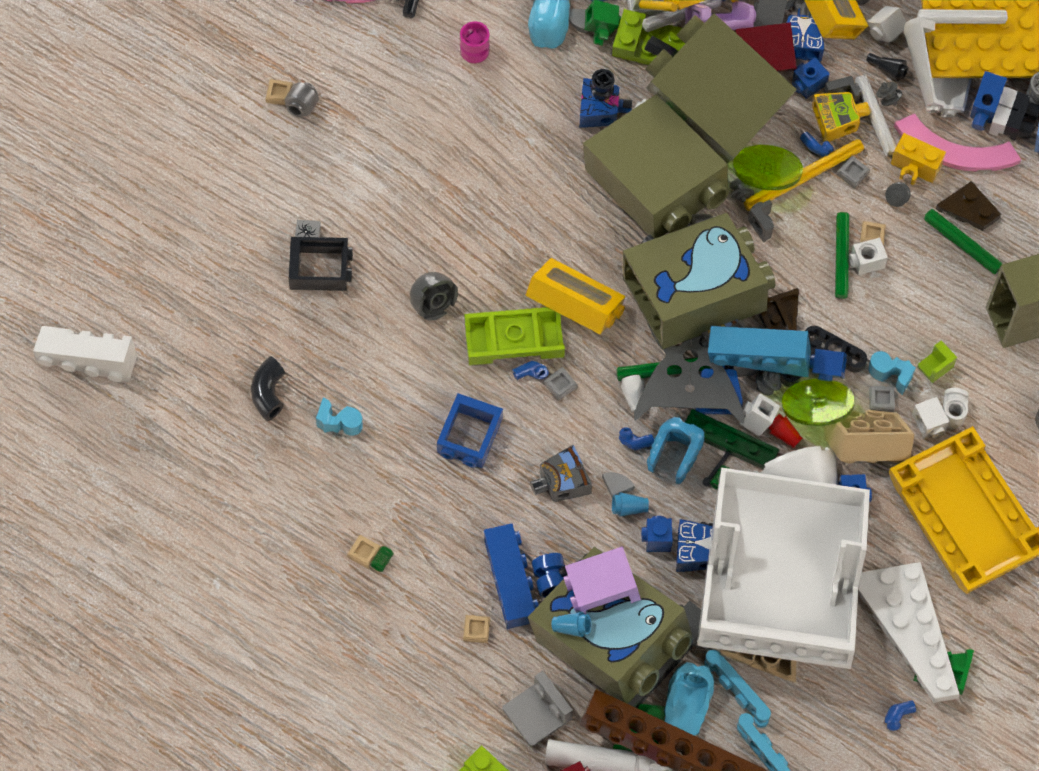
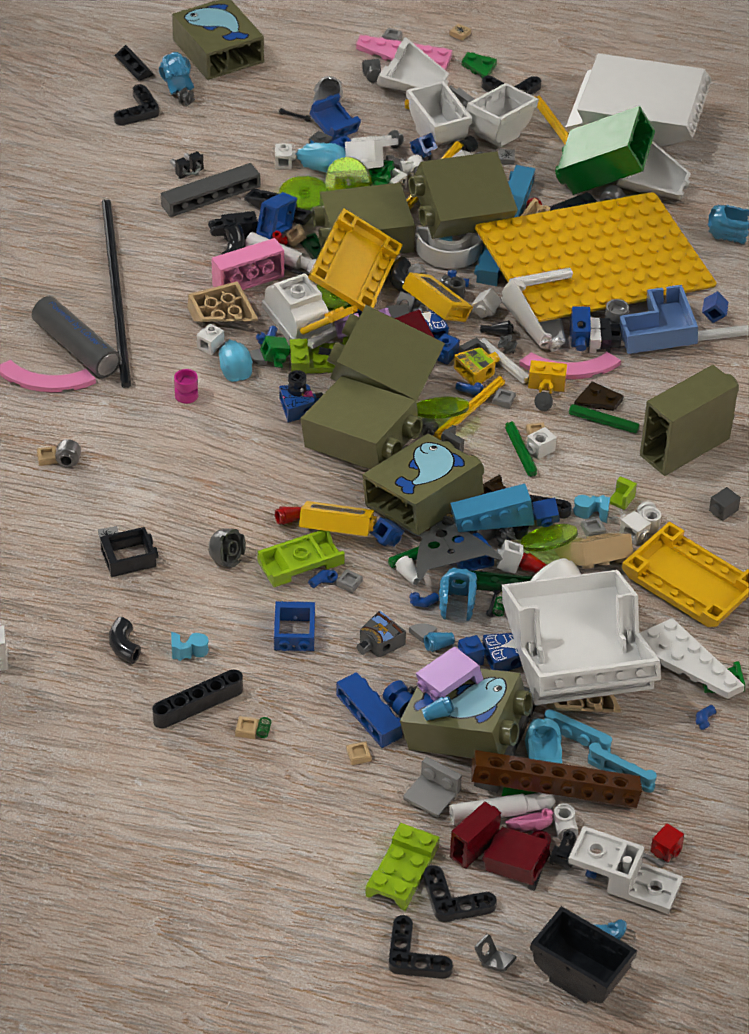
camera: 20 degrees left, 20 degrees down
none -> black beam [152,669,243,728]
none -> red cone [275,506,301,525]
none -> blue brick [370,517,404,547]

